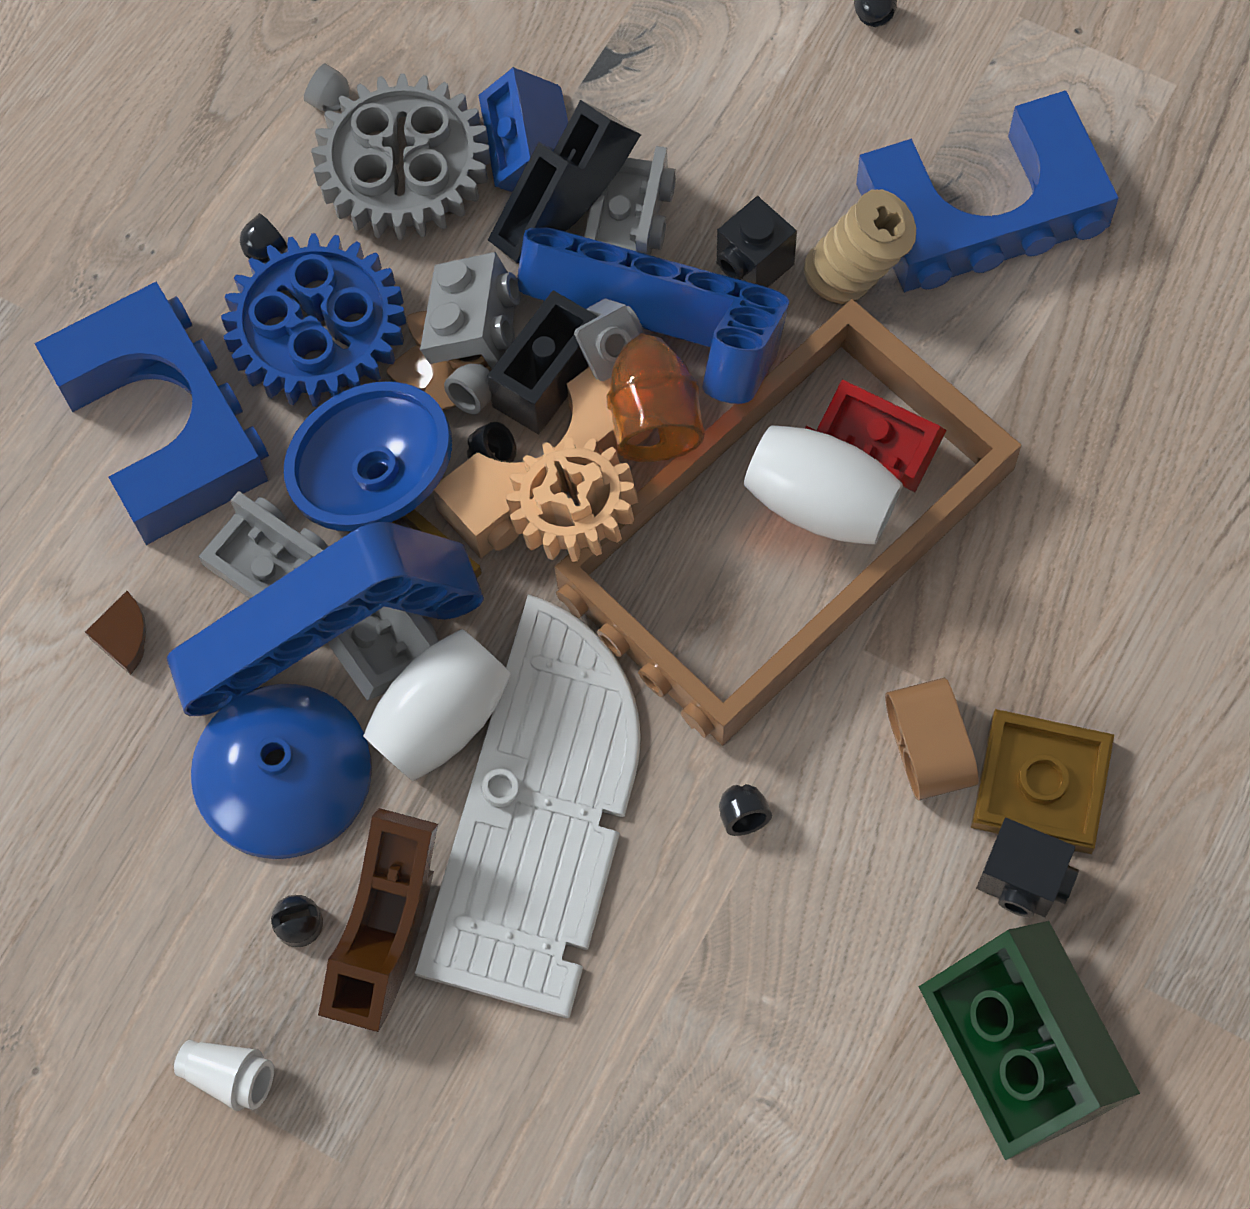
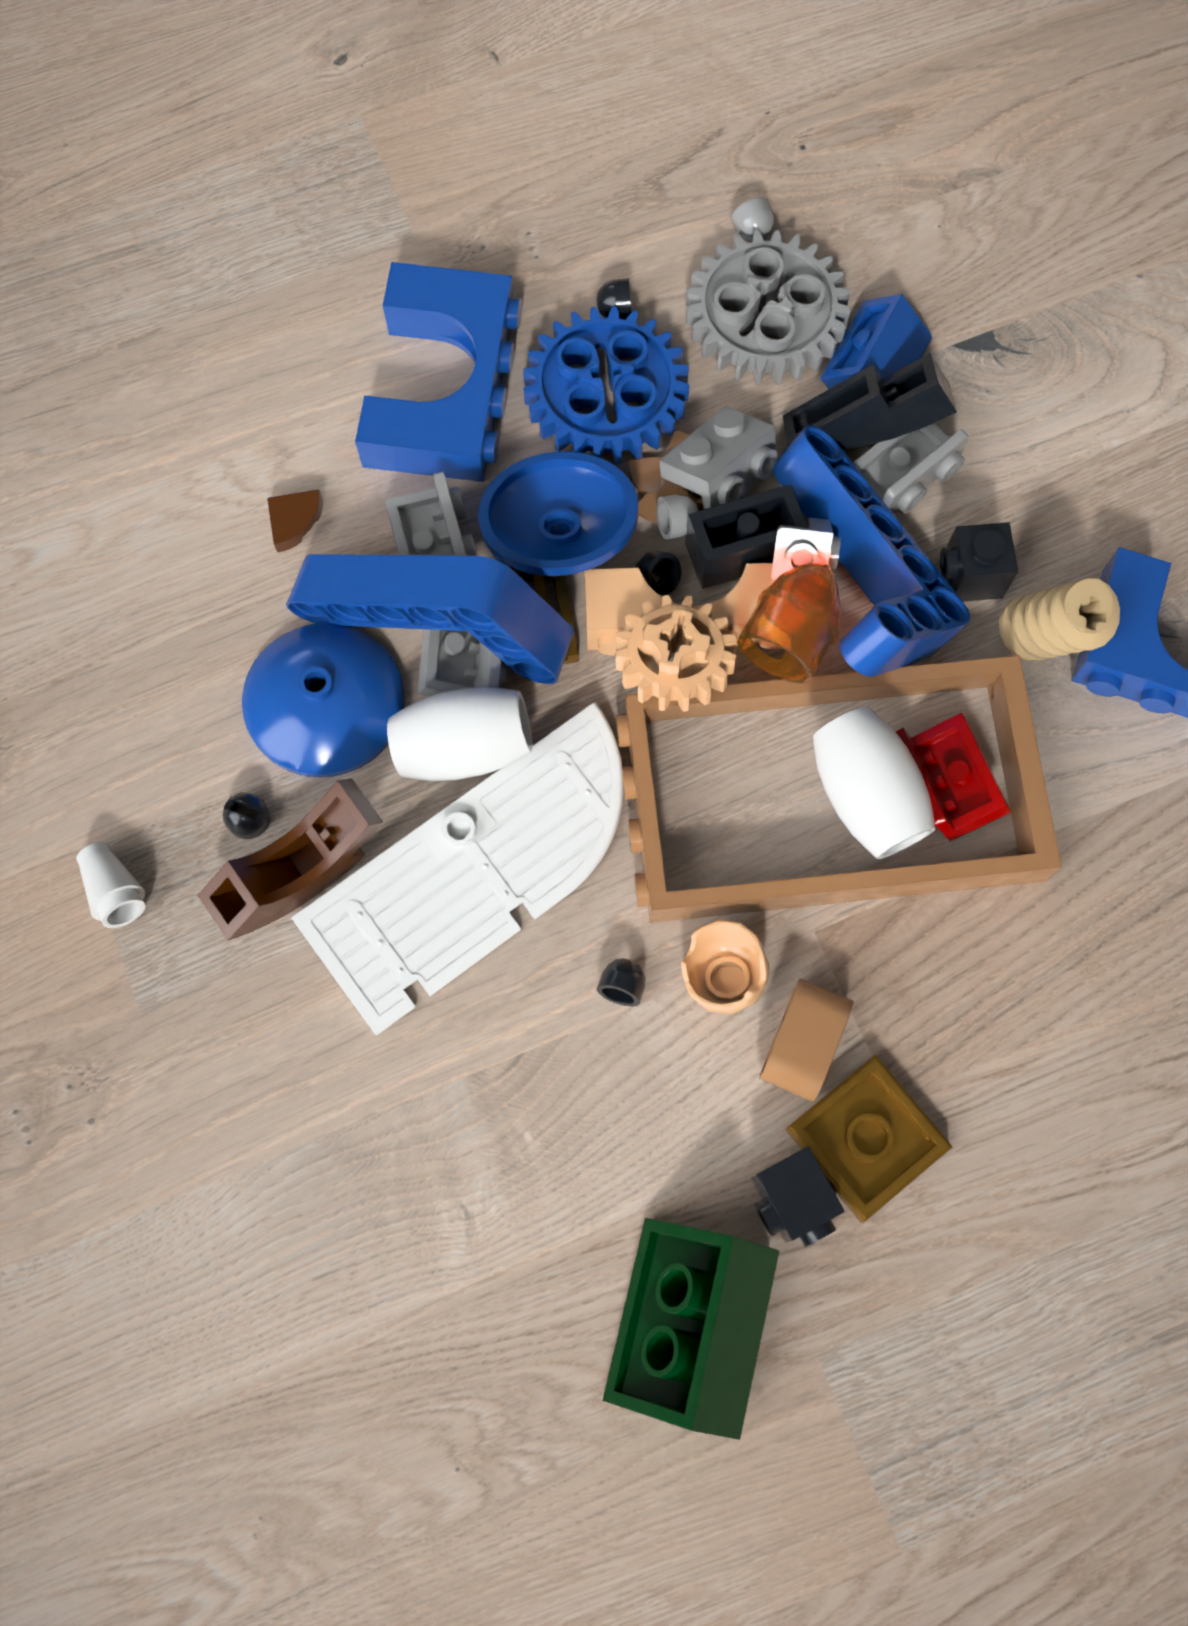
camera: 35 degrees right, 5 degrees up
none -> light nougat hair [681,919,770,1014]

